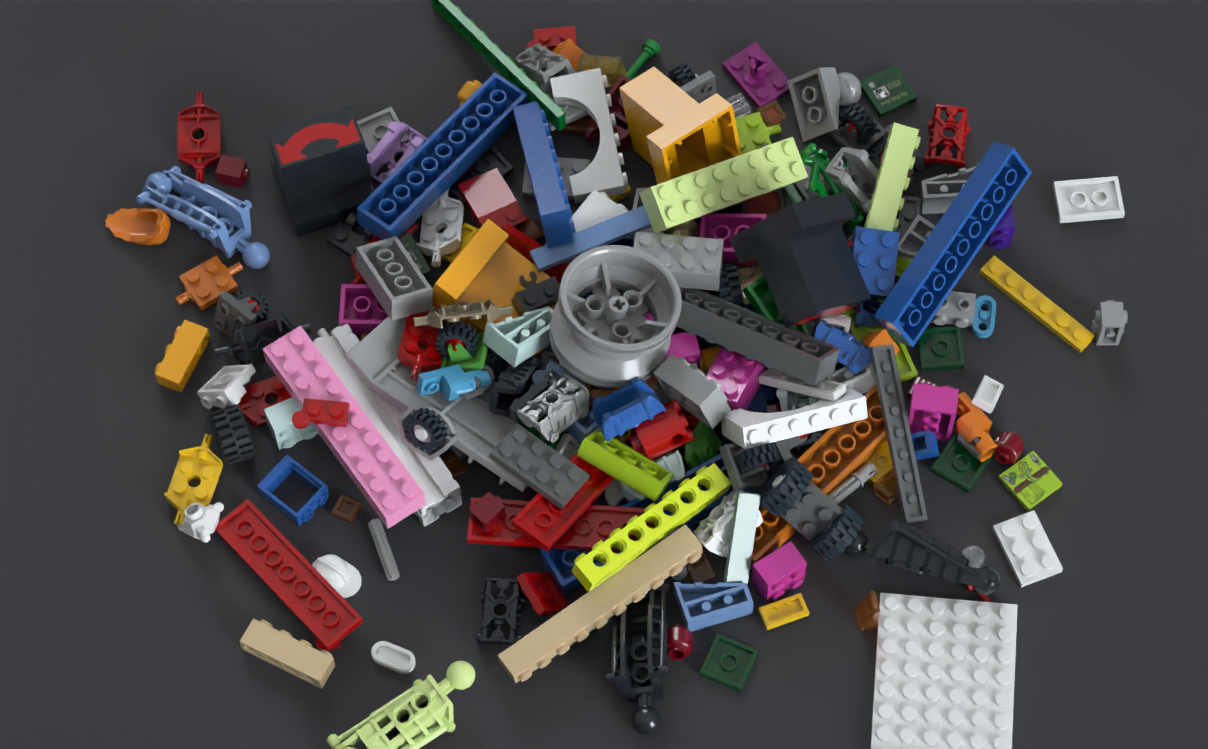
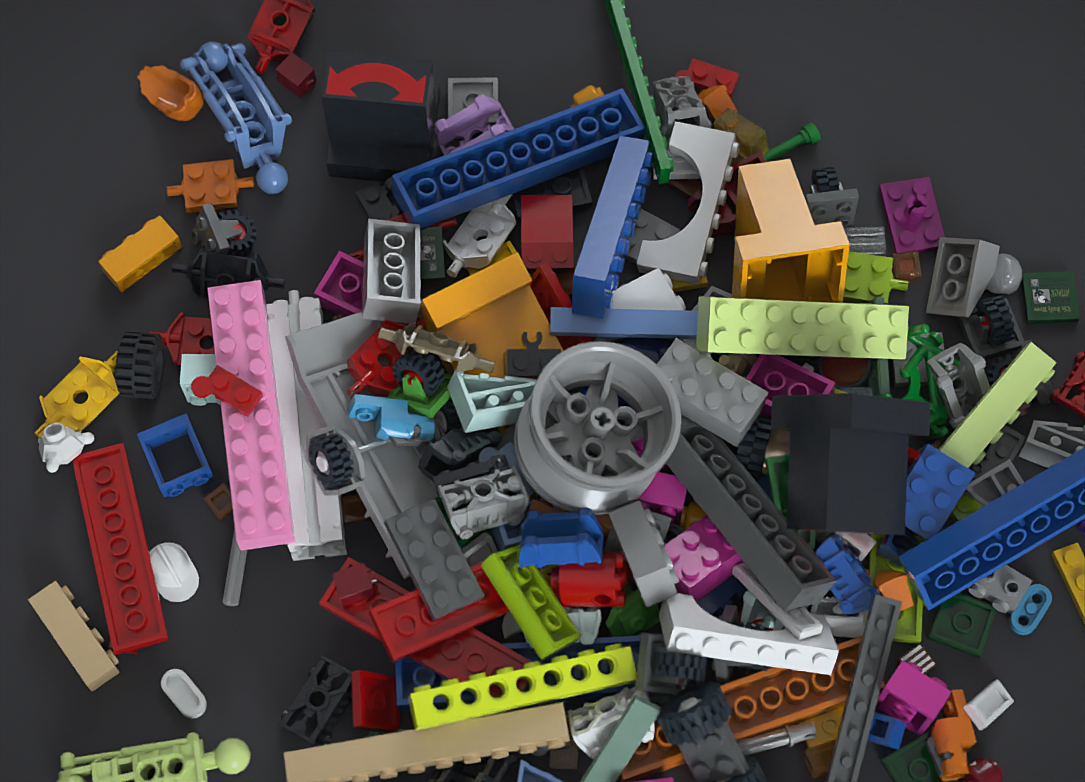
camera: 25 degrees right, 5 degrees up
white plate [197,364,256,409] -> none

